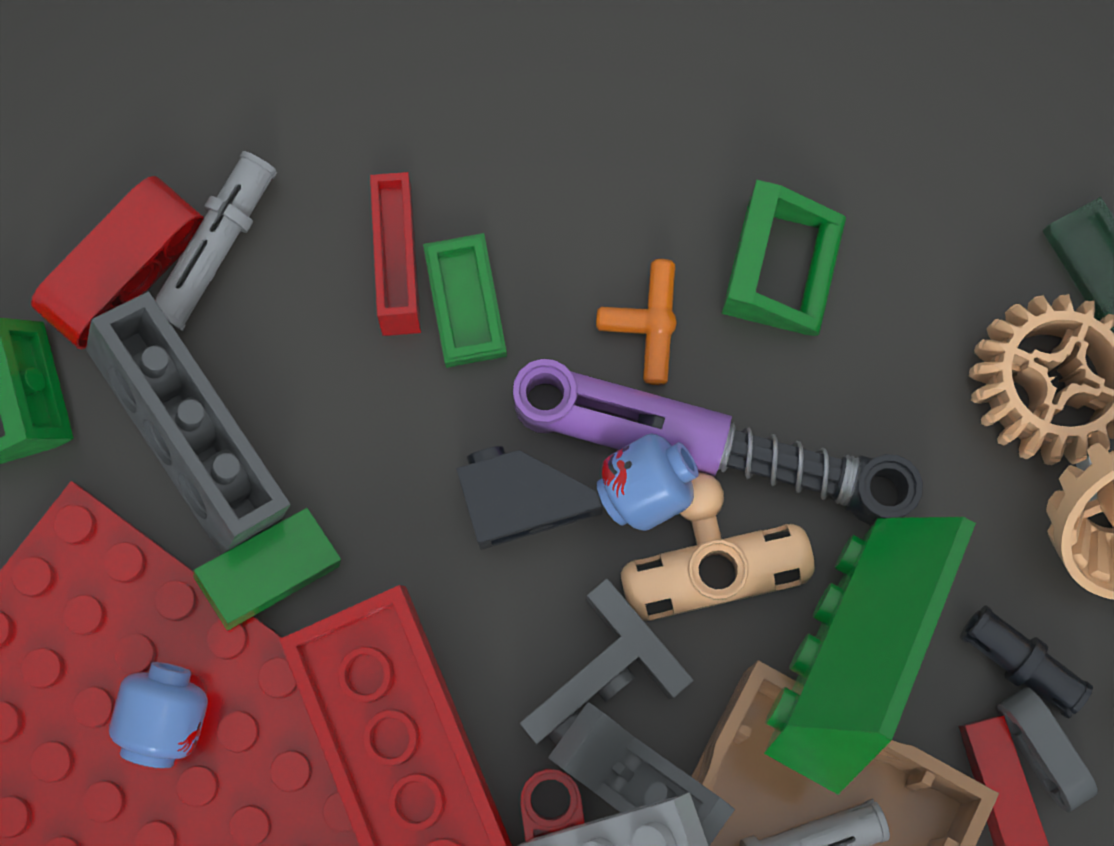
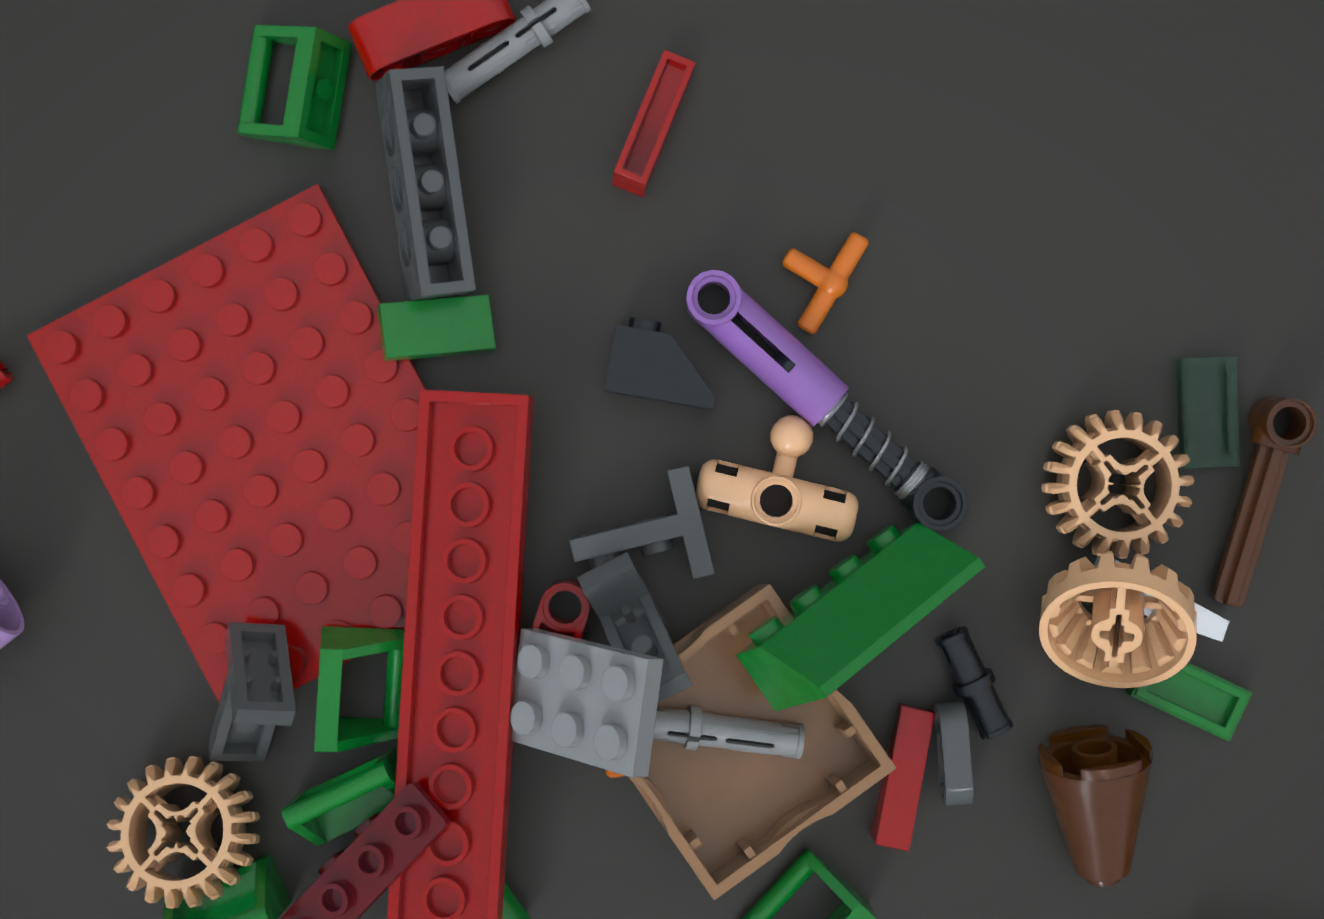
camera: 25 degrees right, 10 degrees up
medium blue head [109,662,208,768] -> none
green tile [423,233,507,368] -> none
medium blue head [597,433,699,531] -> none
green tile [721,180,846,336] -> none

